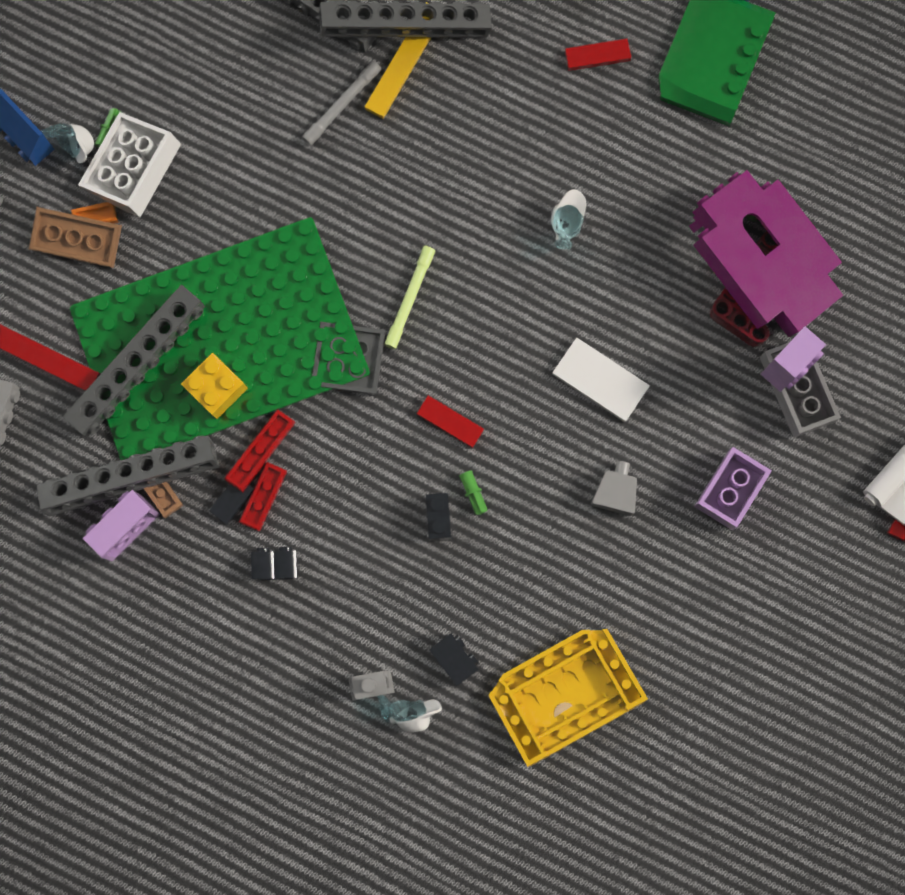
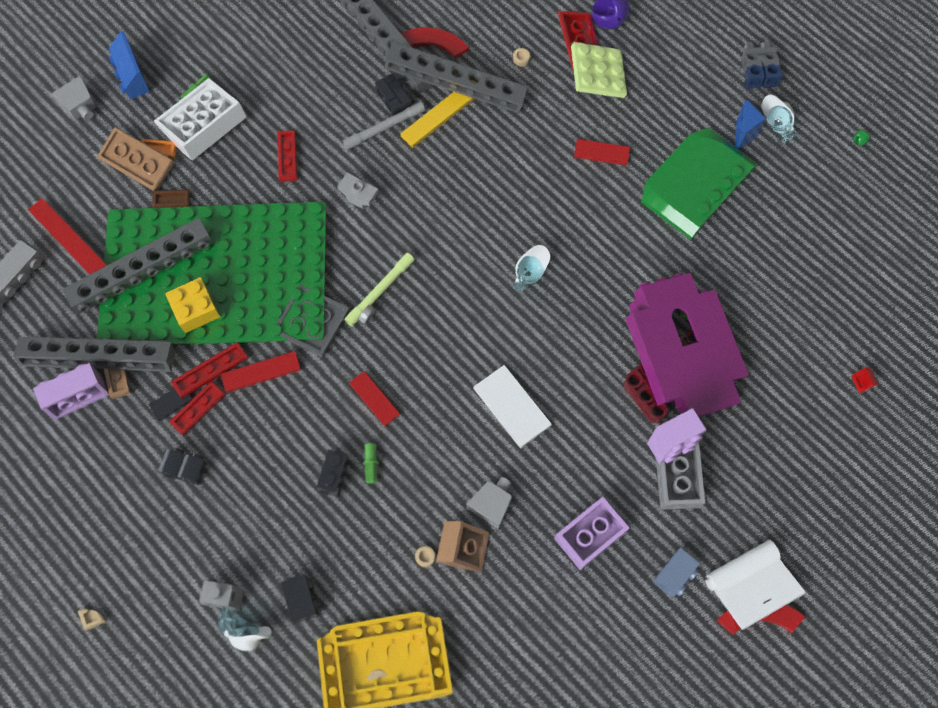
camera: 15 degrees right, 10 degrees down
hair [41,123,94,163] -> none
none -> tan tile [78,609,106,631]
none -> reddish brown tile [152,190,191,208]
none -> red tile [221,351,301,393]
none -> red tile [277,130,298,182]
none -> light grey brick [337,173,379,209]
none -> light grey tile [359,305,375,324]
none -> black brick [375,74,413,116]
none -> tan tile [415,546,436,567]
none -> medium nougat slope [436,521,489,572]
none -> sand blue brick [653,548,700,598]

